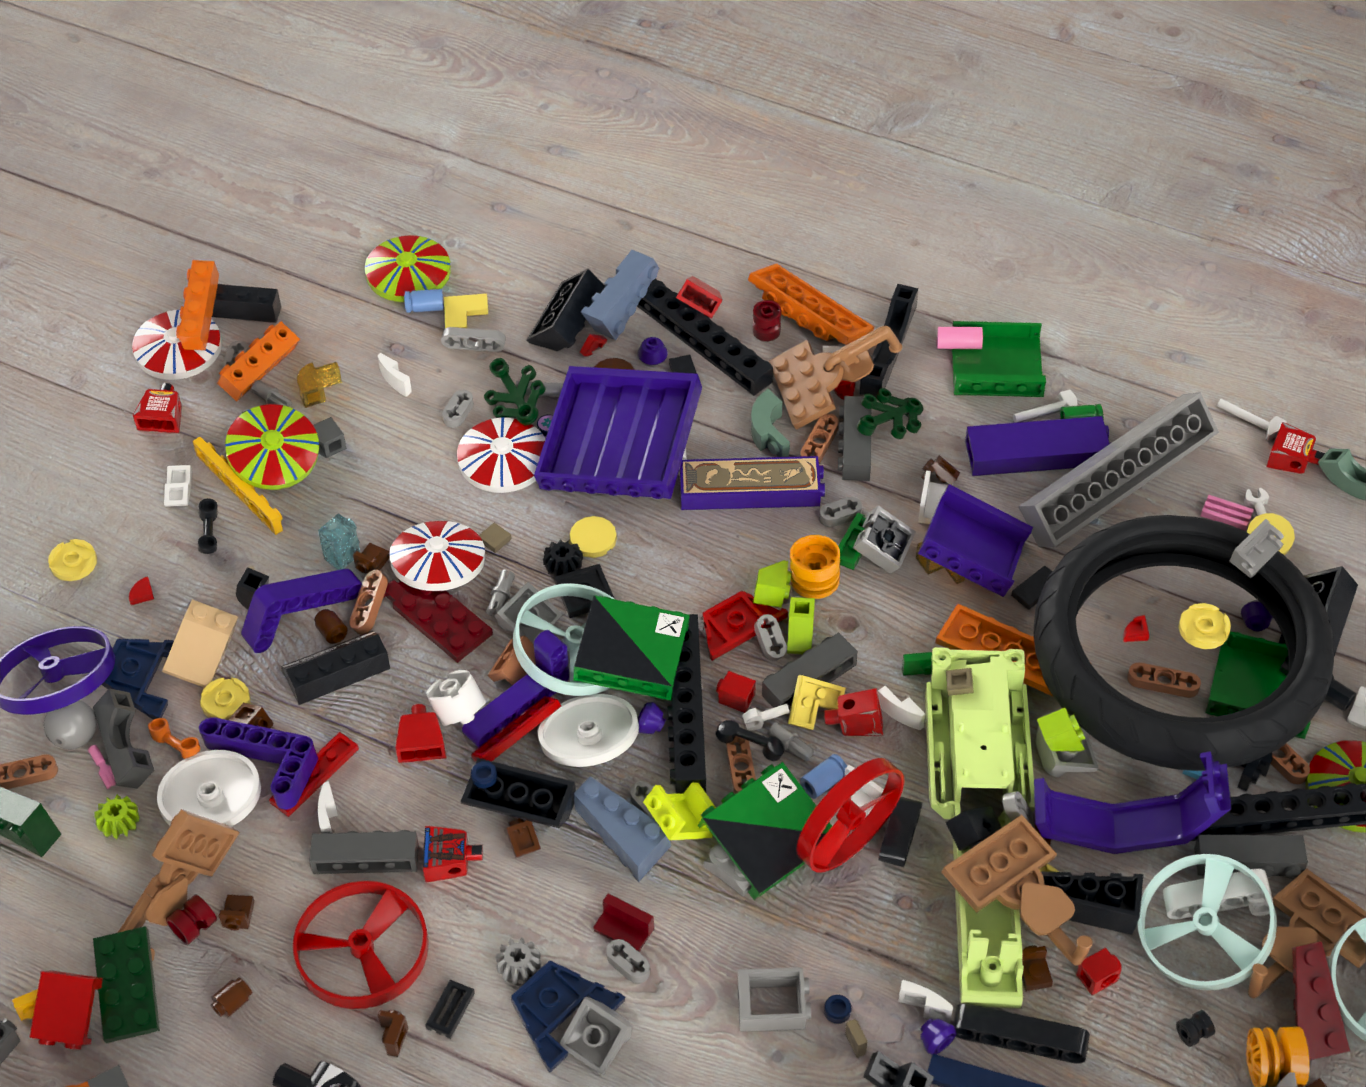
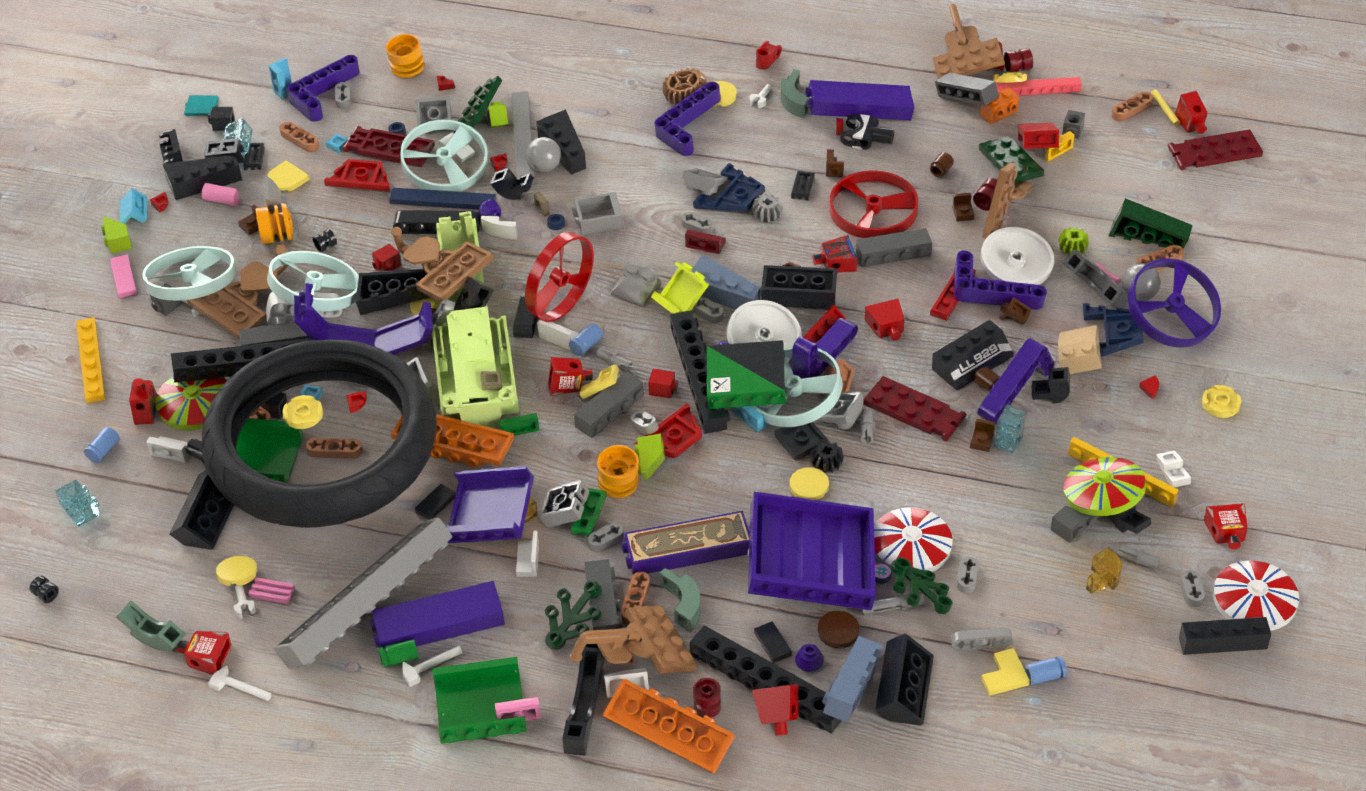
camera: 170 degrees right, 5 degrees down
orange bar [148,718,201,759] -> none
orange brick [176,260,219,351] -> none
black bar [198,498,218,554] -> none
light yellow tile [200,678,250,720] -> none
orange brick [217,321,300,402] -> none
white slope [318,781,338,833] -> none
nougat beam [349,570,388,635] -> none
dish [365,235,451,302] -> none
white slope [377,353,412,397] -> none
dish [390,521,485,591] -> none
white brick [426,670,486,726] -> none
dark blue tile [471,761,497,788] -> none
dark tan tile [479,522,512,553] -> none
panel [697,762,832,900] -> none
black bar [716,720,784,761] -> none
nougat beam [726,736,756,794] -> none
white bar [742,703,790,730] -> none
lime slope [787,597,815,654] -> none
white slope [878,686,925,730] -> none
reddish brown bracket [921,455,960,485] -> none
lime slope [1037,708,1086,751] -> none
light grey hinge [1230,519,1284,578] -> none
dark red wing [1292,941,1350,1061] -> none

